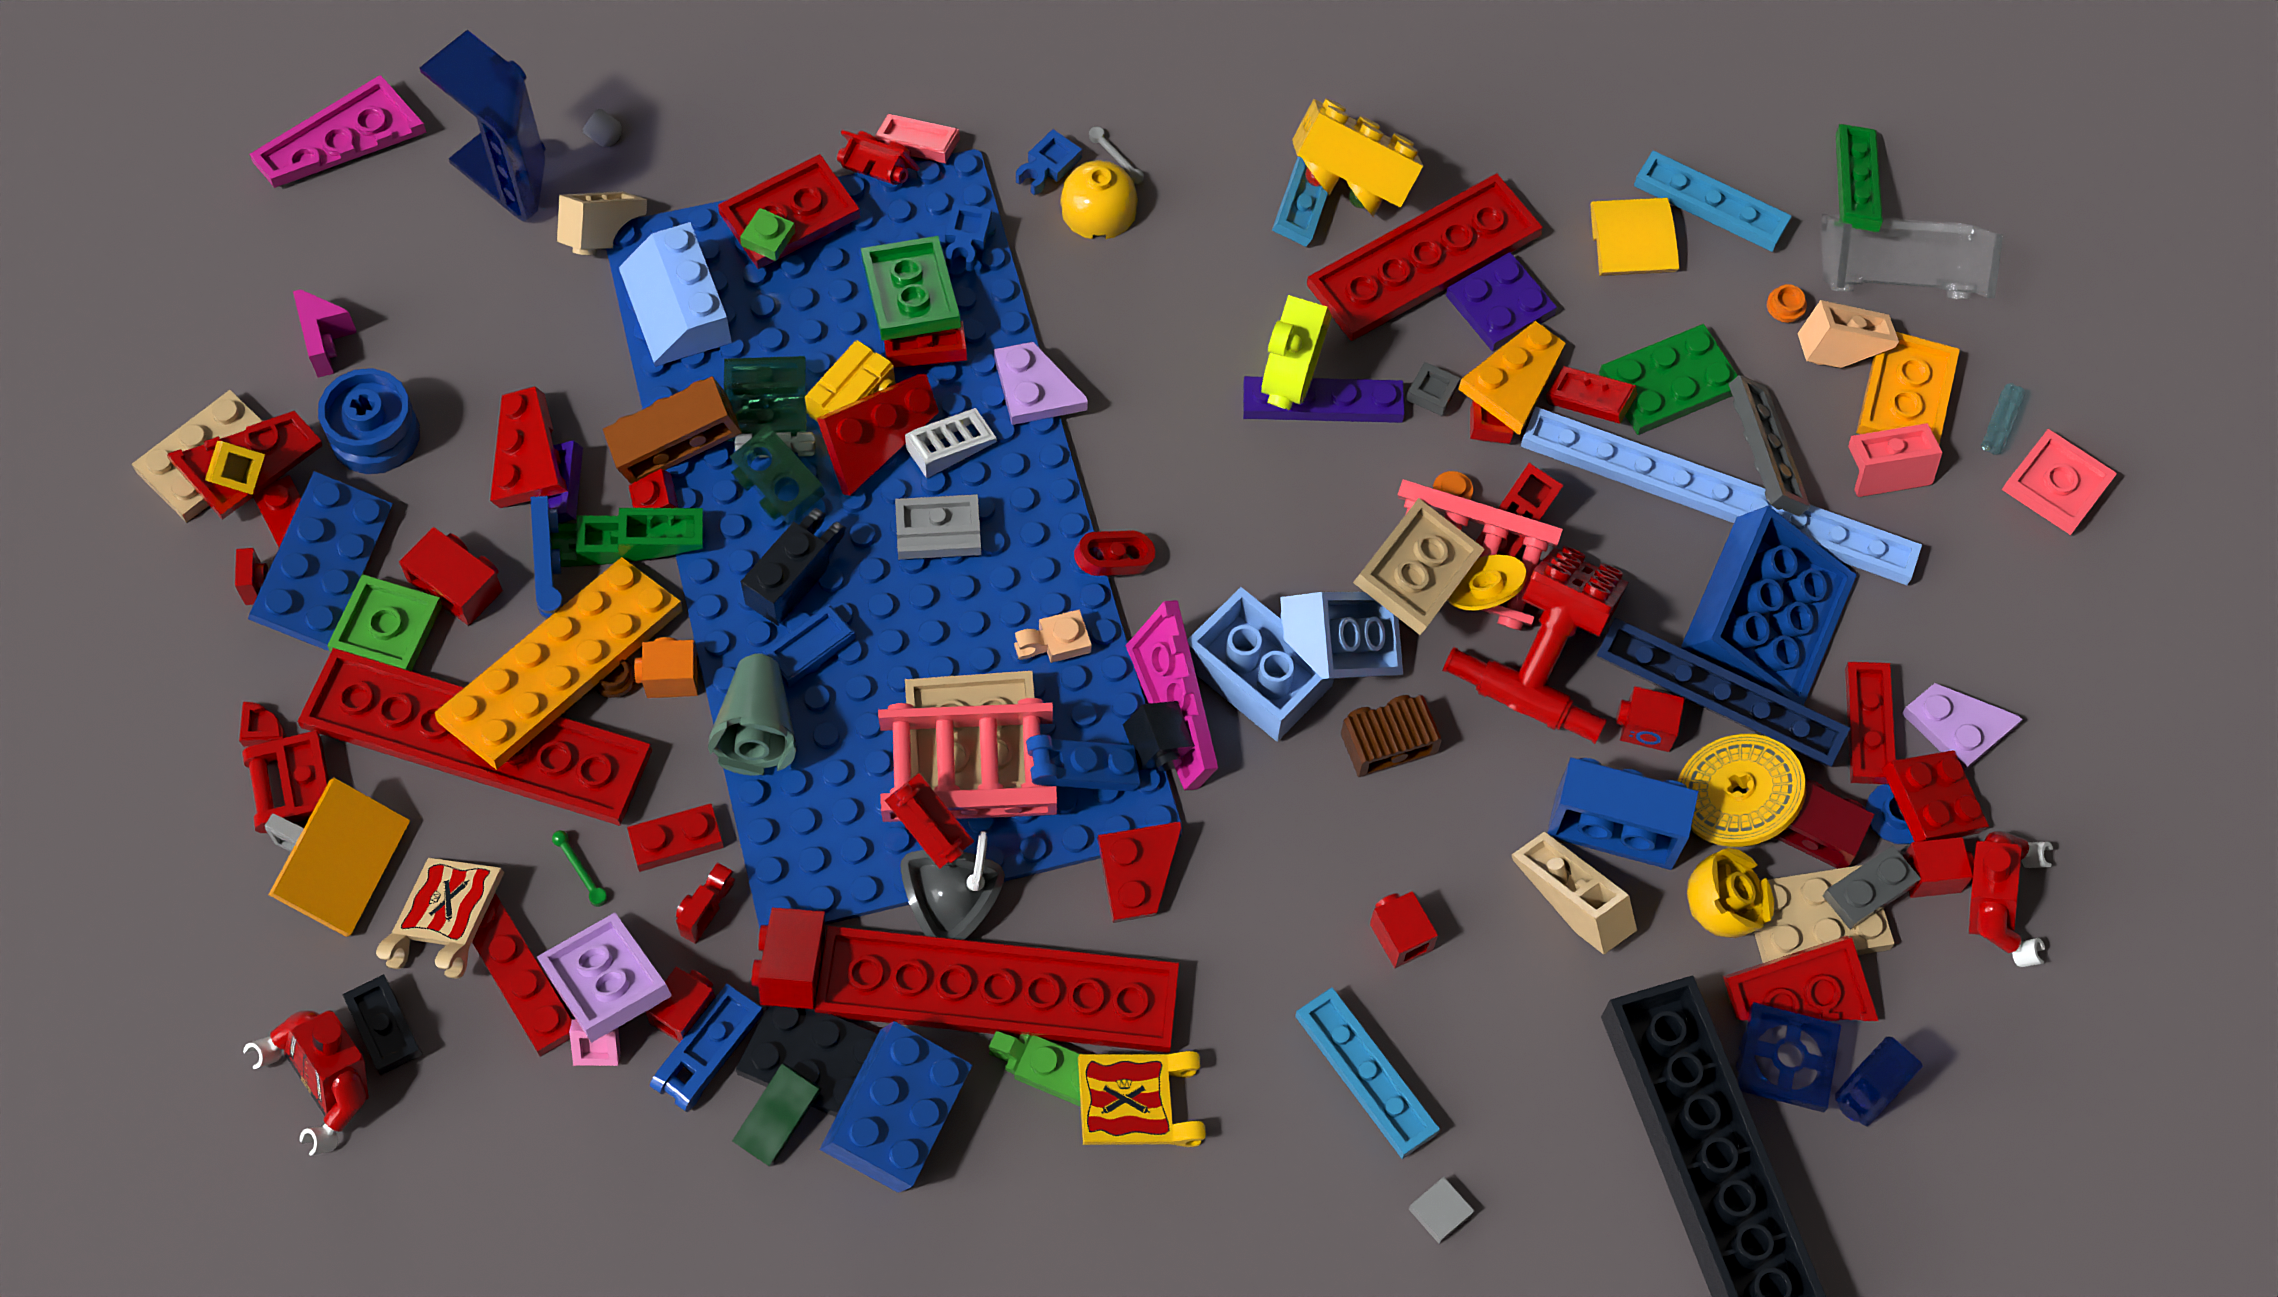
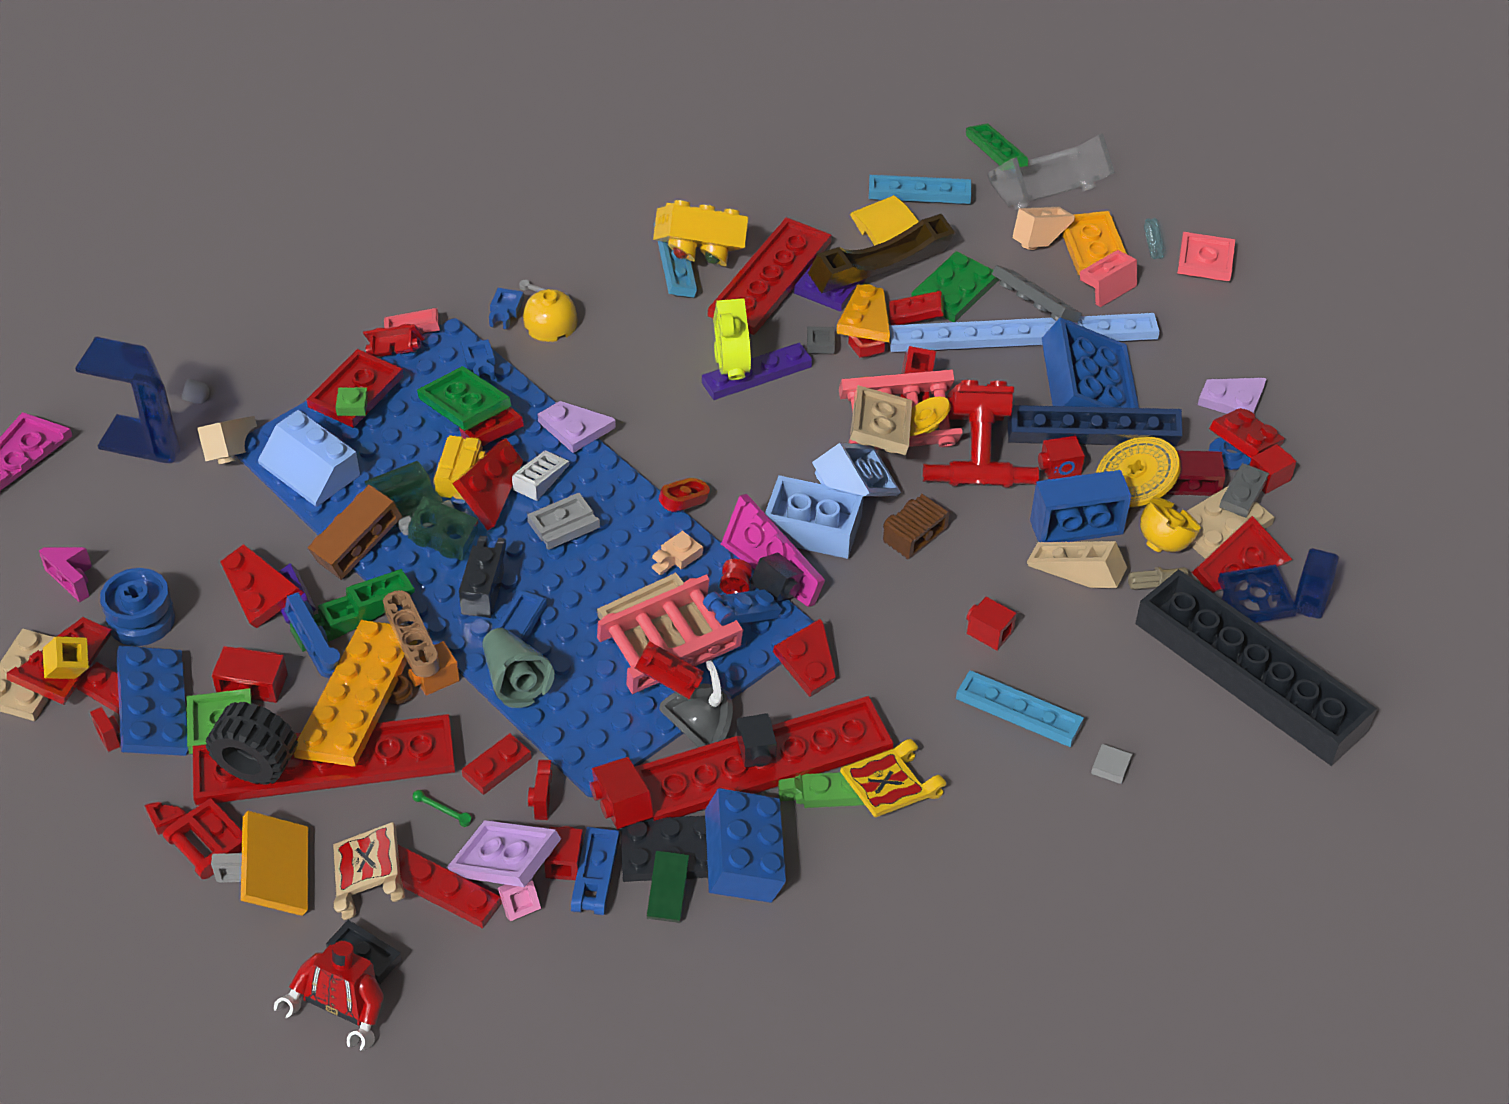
camera: 25 degrees left, 15 degrees down
red plate [628,468,679,508] -> none
orange plate [1767,284,1807,323] -> none
red plate [1845,662,1896,785] -> none
red torso [1969,831,2053,967] -> none
none -> black tyre [206,702,298,785]
none -> medium nougat beam [383,590,440,677]
none -> red wheel [720,559,752,594]
none -> black brick [737,713,777,767]
none -> dark brown arch [808,213,955,294]
none -> dark tan axle [1128,567,1188,590]

